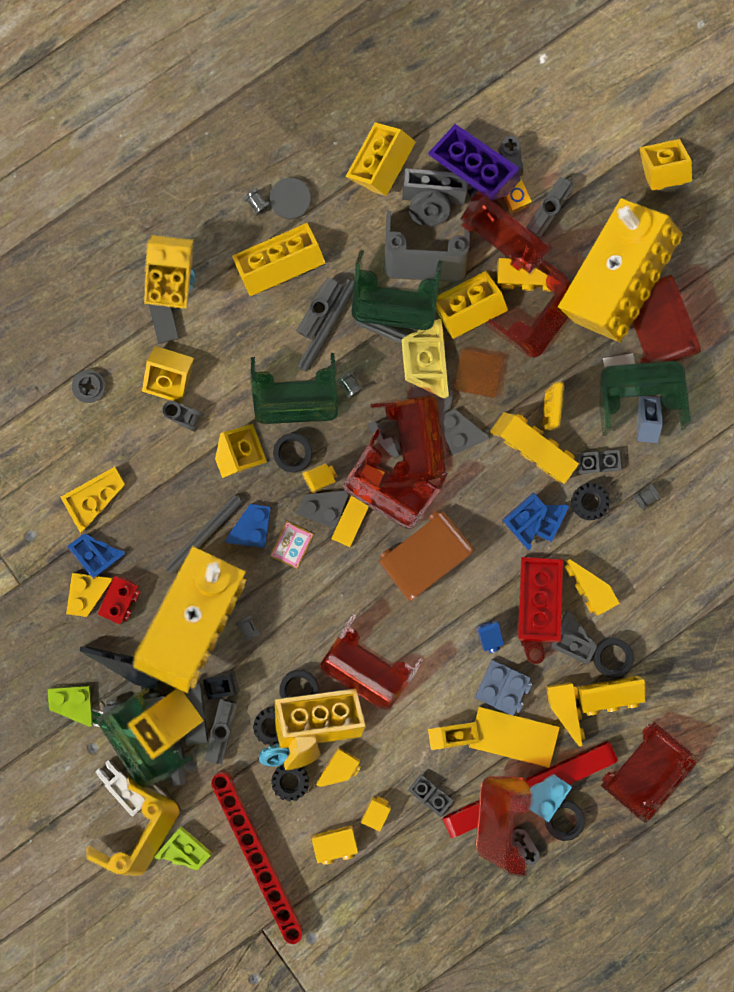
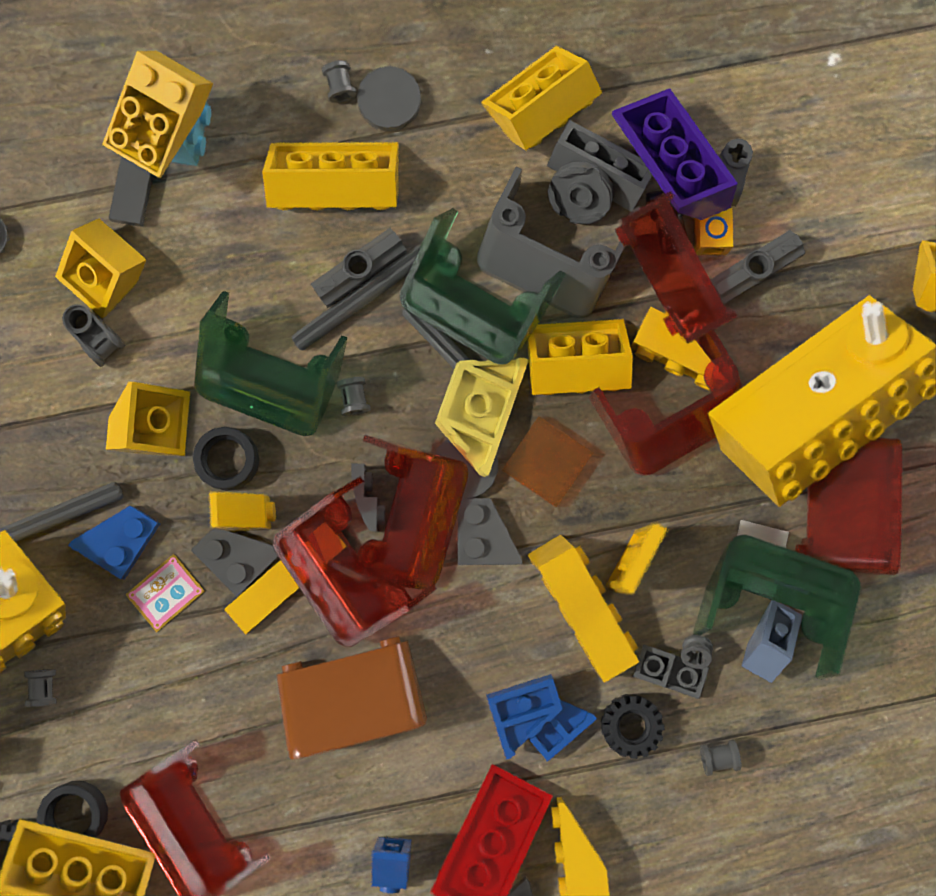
camera: 30 degrees right, 5 degrees down
none -> dark grey bush [681,635,713,669]

